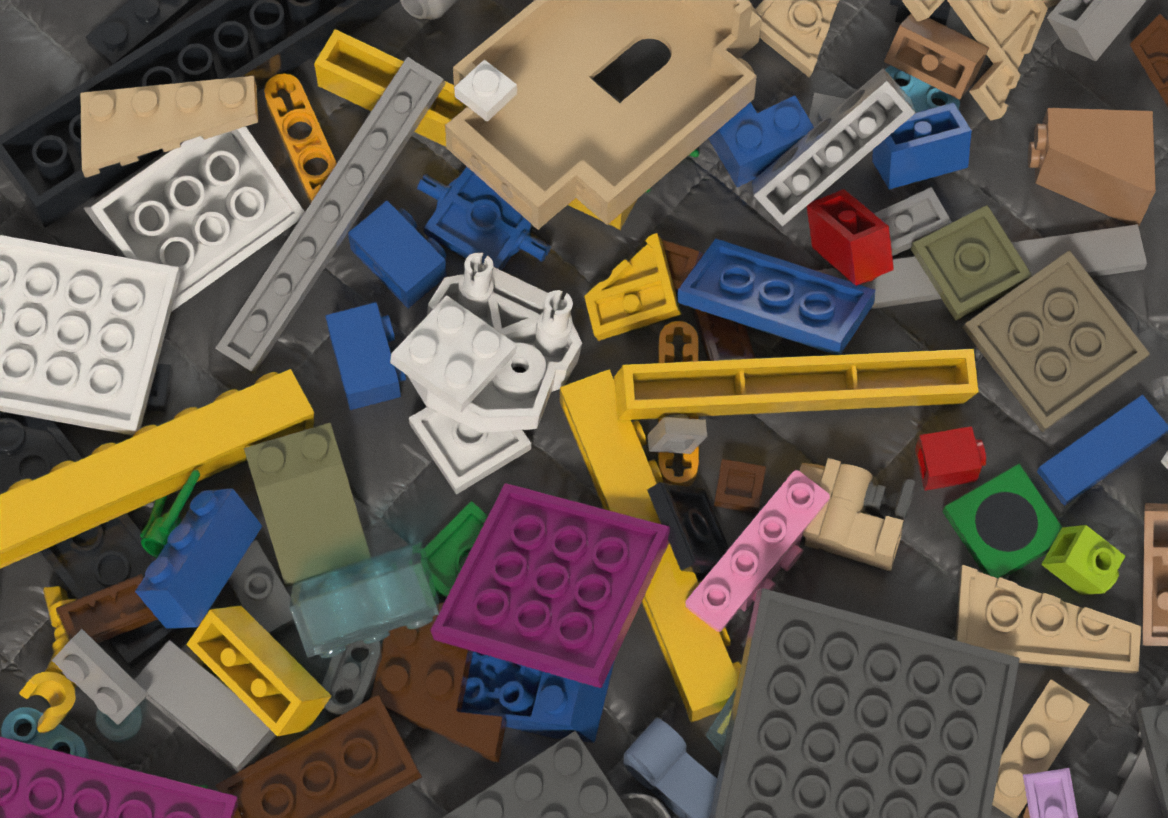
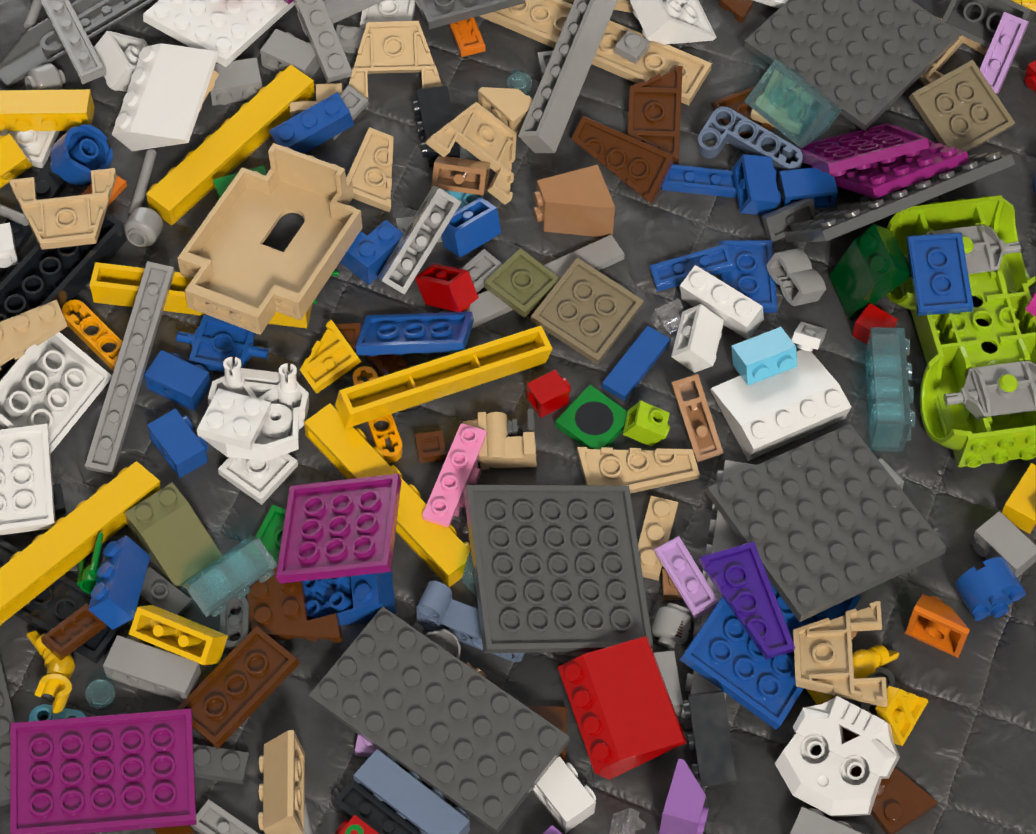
camera: 20 degrees left, 10 degrees down
light grey plate [52,629,148,725] -> none
white plate [454,59,517,122] -> none
light grey plate [647,414,707,454] -> none
black tile [647,482,729,574] -> none

